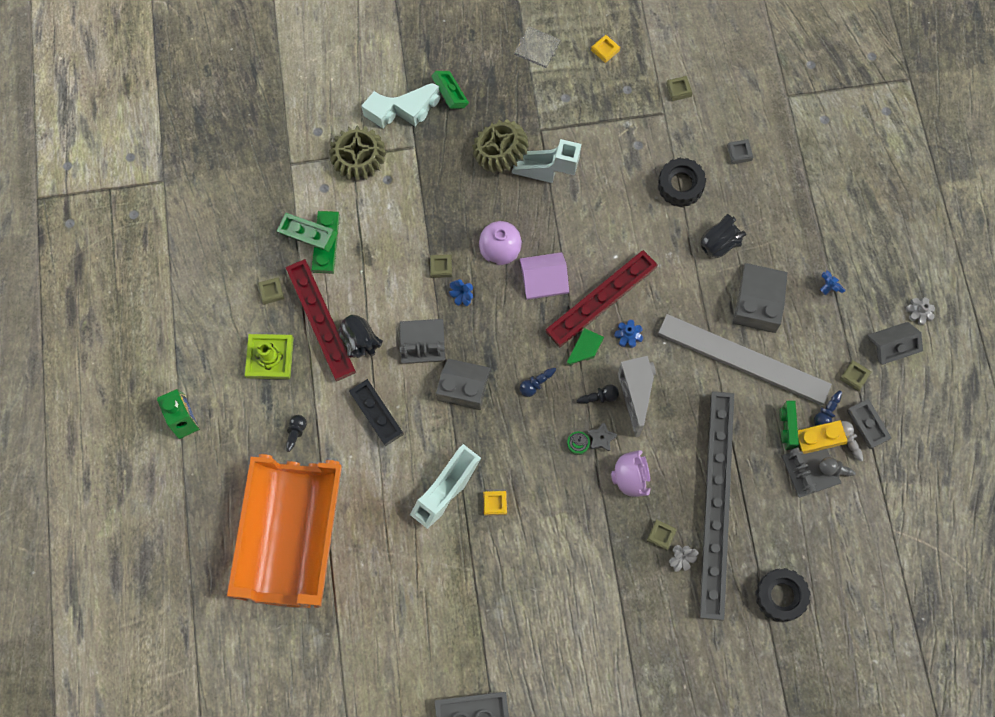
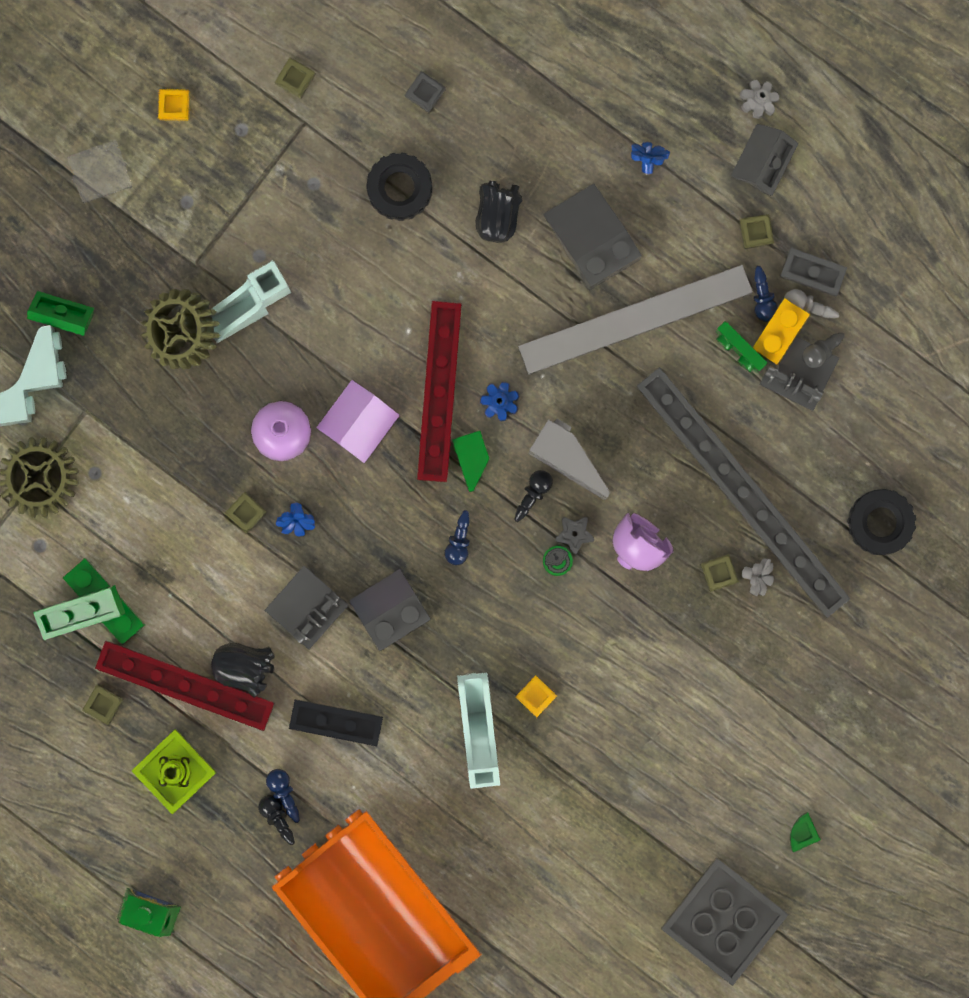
camera: 45 degrees left, 15 degrees up
none -> dark blue bar [266,769,300,823]

